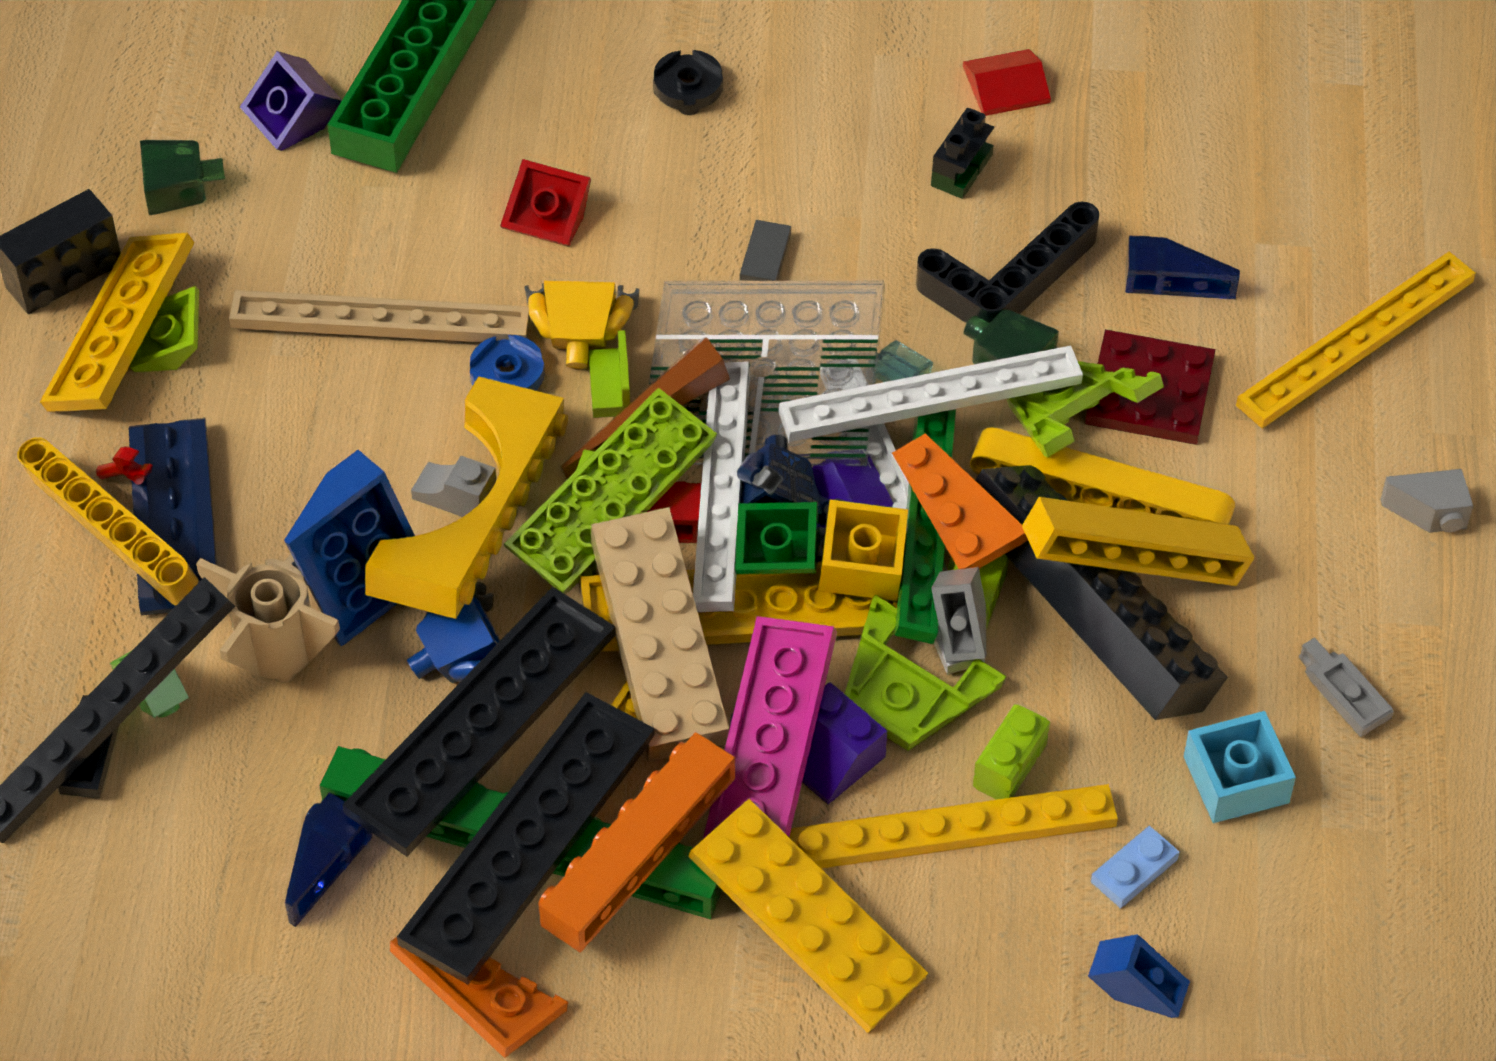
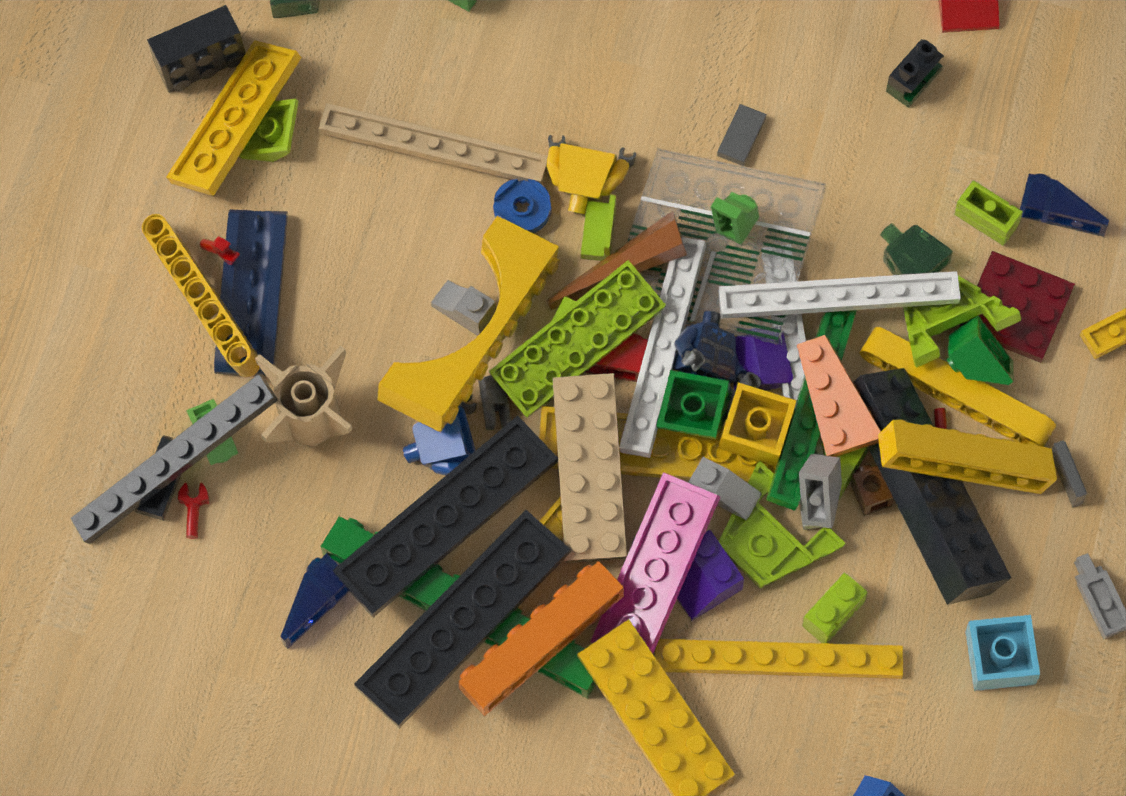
camera: 15 degrees right, 15 degrees up
blue slope [284,450,415,647] -> none
orange wing [390,937,568,1058] -> none
red slope [500,159,591,247] -> none
clear light blue piece [869,340,933,382] -> none
black beam [916,201,1099,335] -> none
light blue plate [1091,825,1180,909] -> none
none -> red bar [178,482,209,539]
none -> dark grey hinge [478,375,512,430]
none -> light grey slope [688,457,762,520]
none -> bright green arch [711,192,759,245]
none -> reddish brown brick [851,464,894,516]
none -> green slope [947,316,1014,385]
none -> lime brick [954,180,1023,246]
none -> dark grey tile [1052,440,1087,508]

